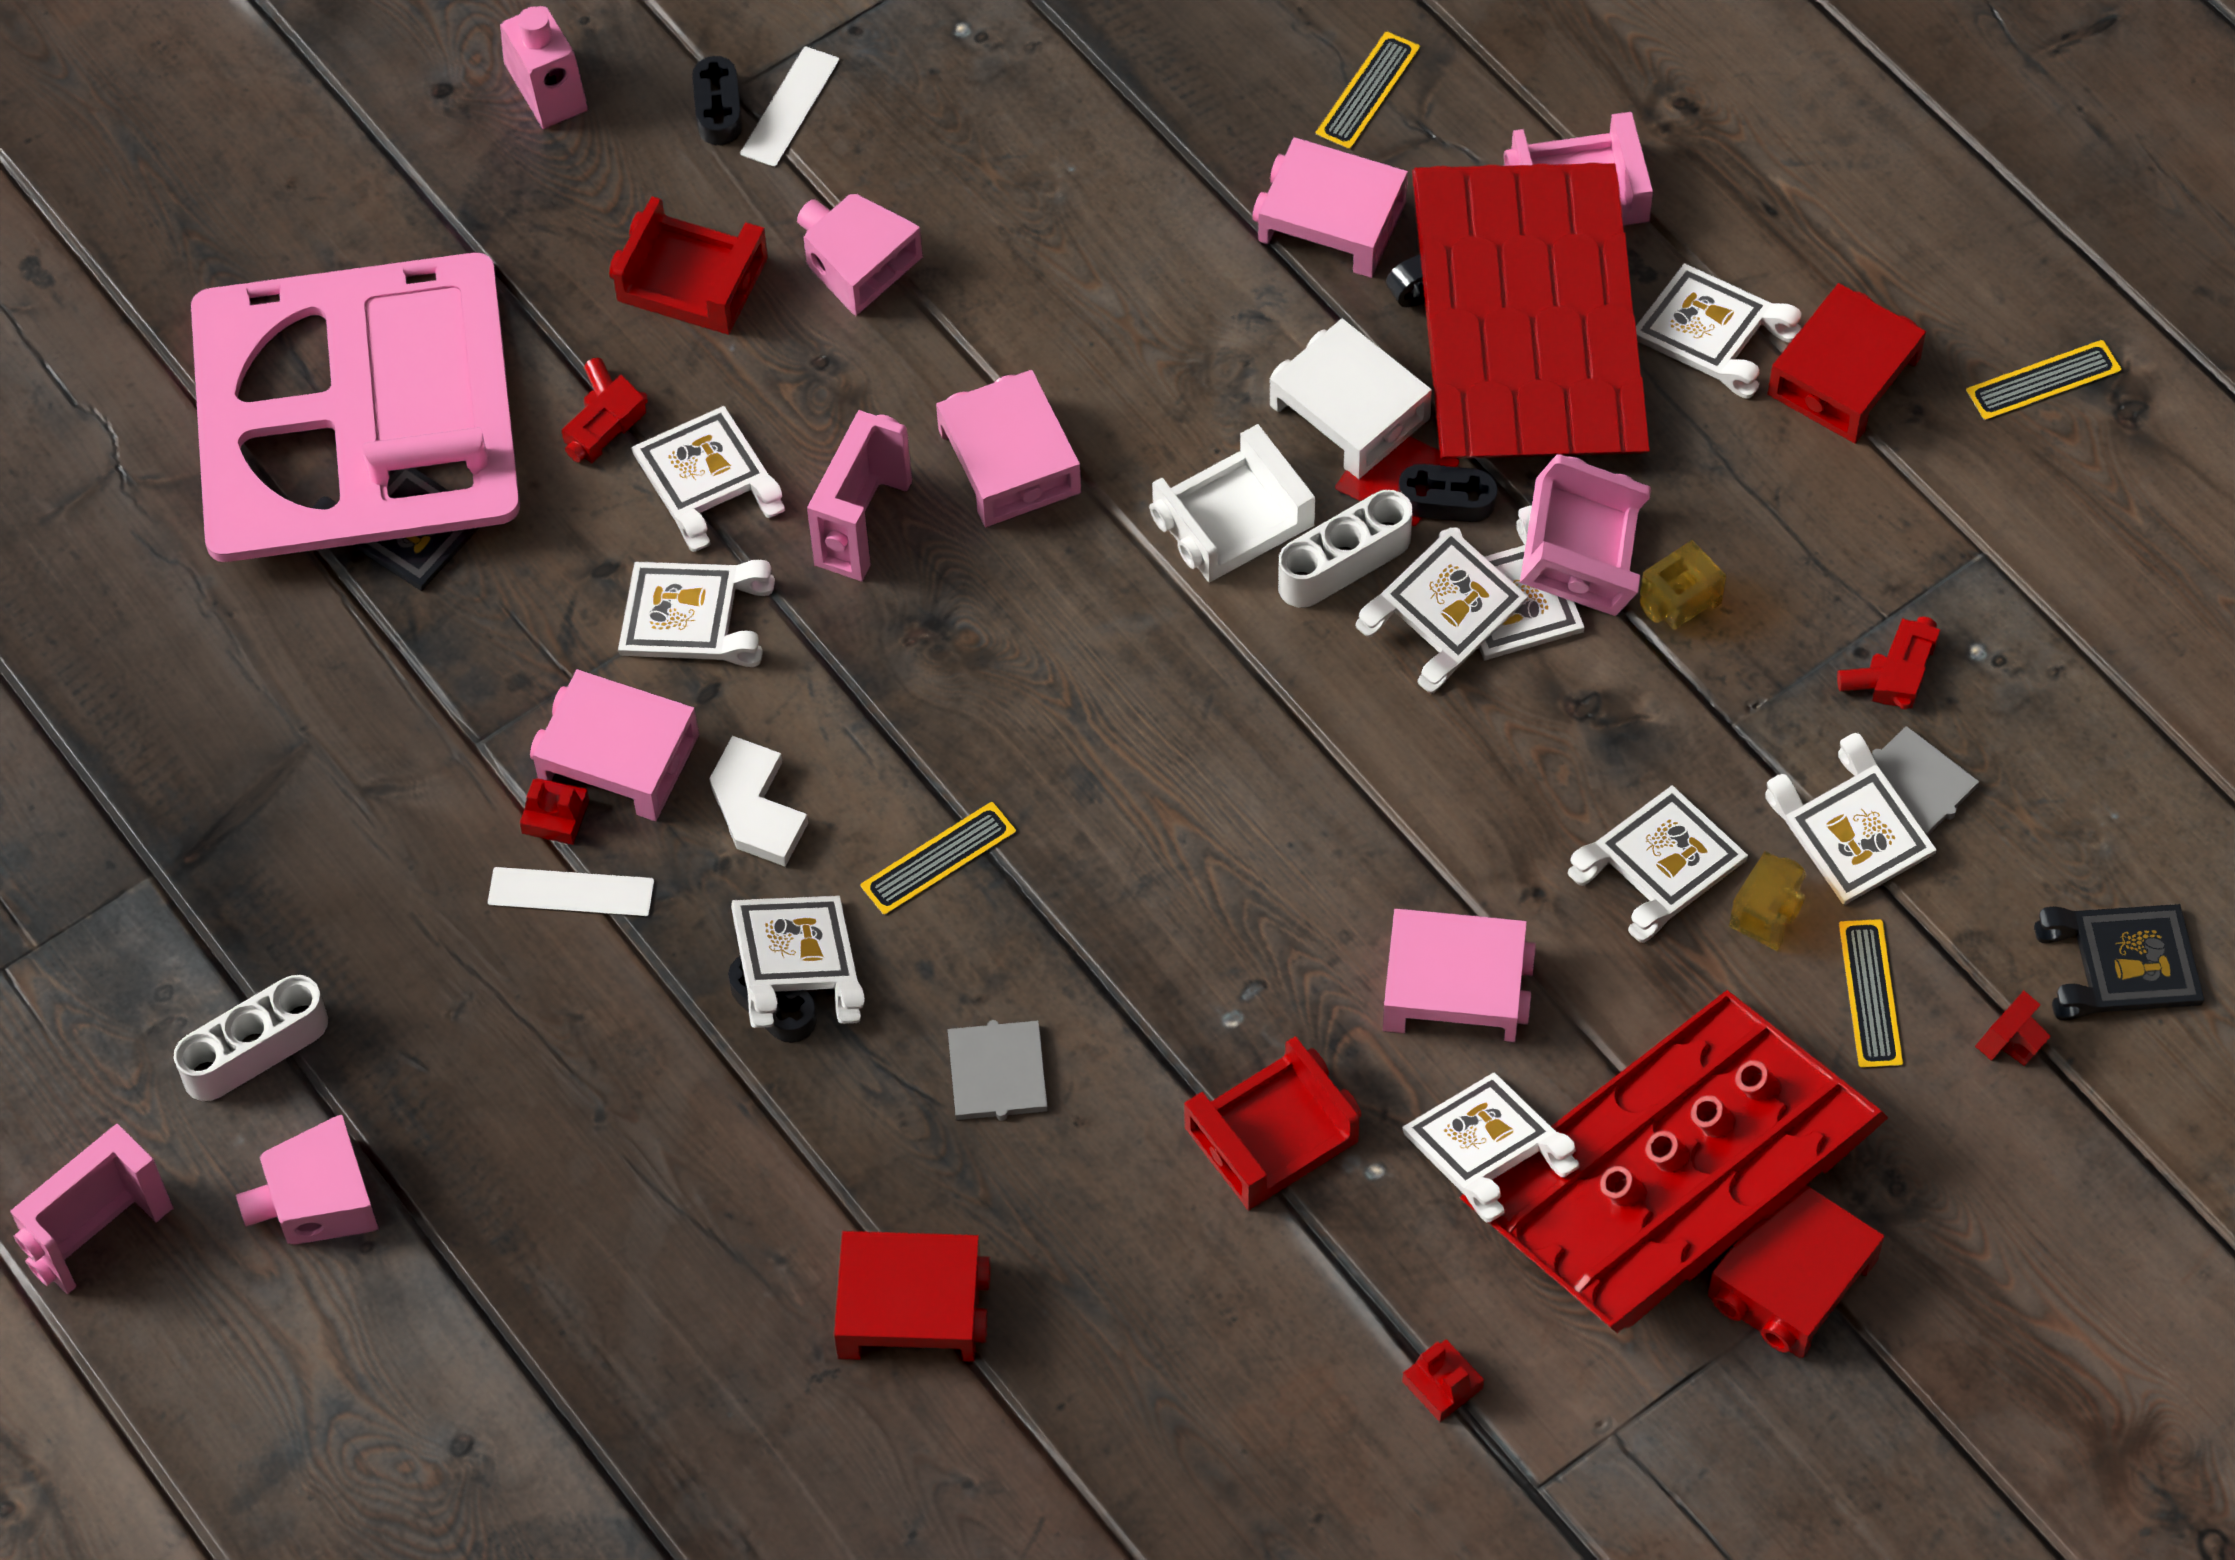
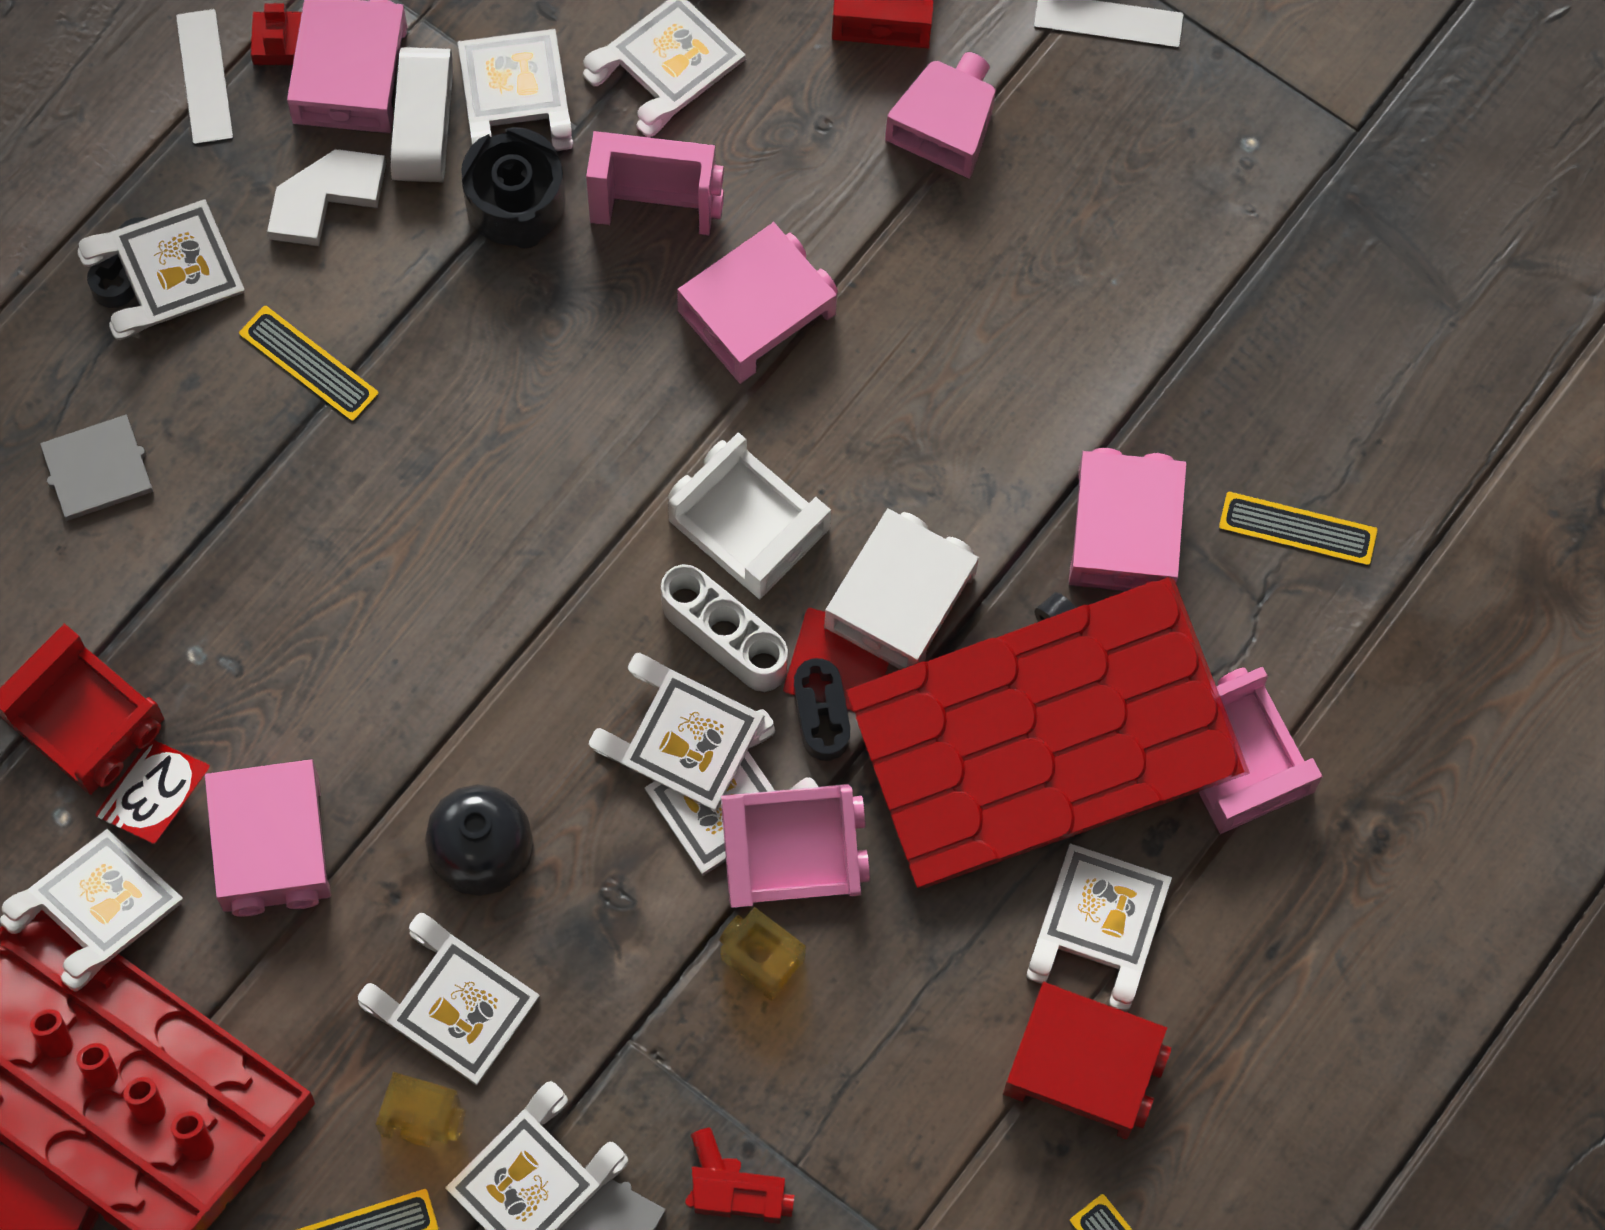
camera: 70 degrees right, 10 degrees up
none -> sticker [95,740,210,844]
none -> white beam [391,47,453,182]
none -> black cylinder [425,784,534,896]
none -> black brick [461,128,566,249]

